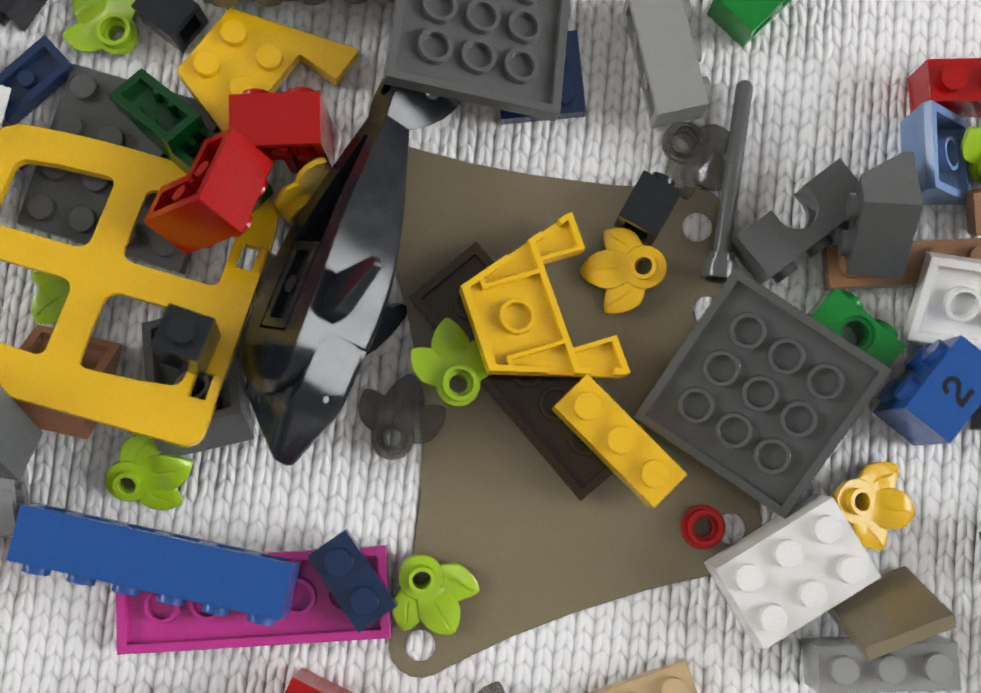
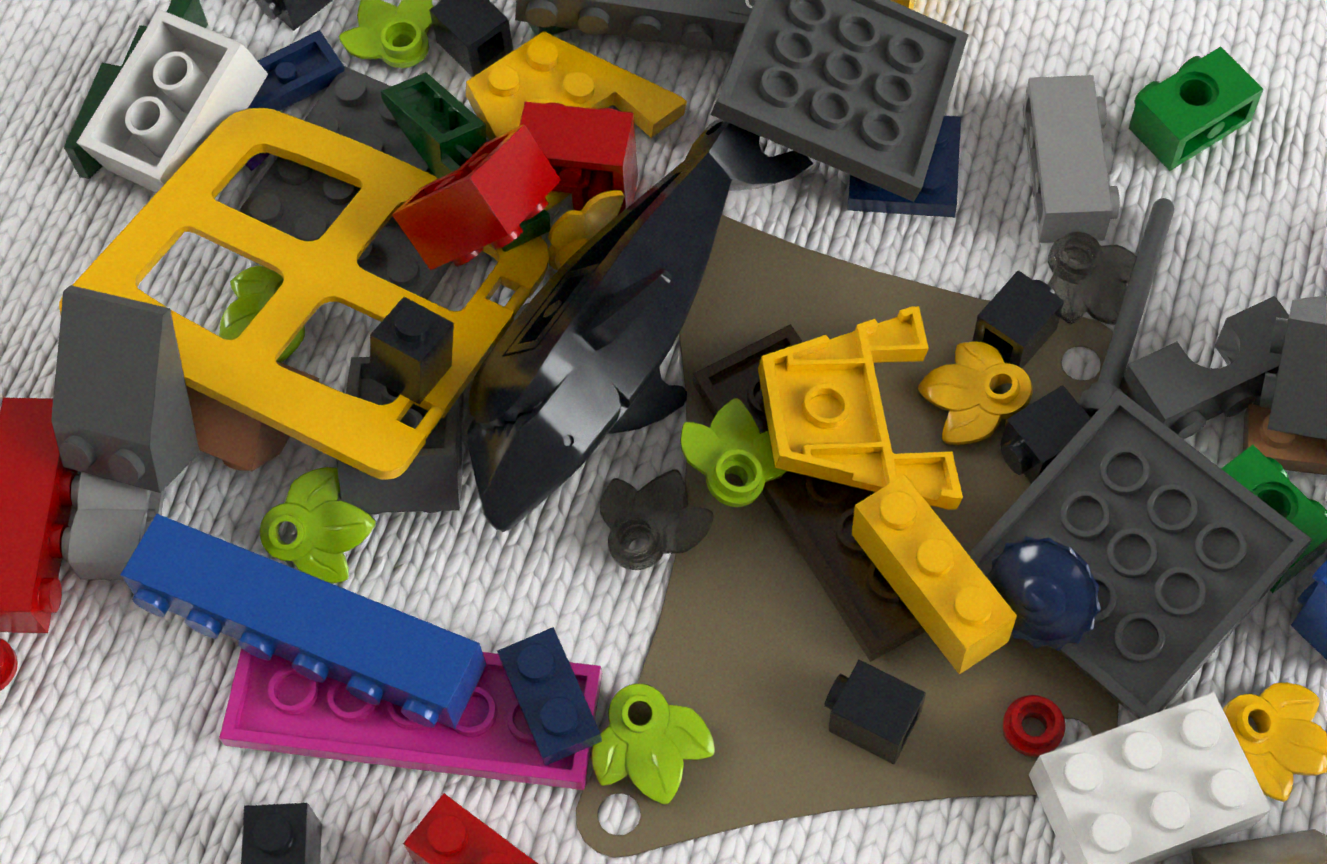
camera: 15 degrees right, 20 degrees down
none -> black brick [824,659,926,765]
none -> dark blue piece [986,536,1101,651]
none -> black brick [1000,385,1091,484]

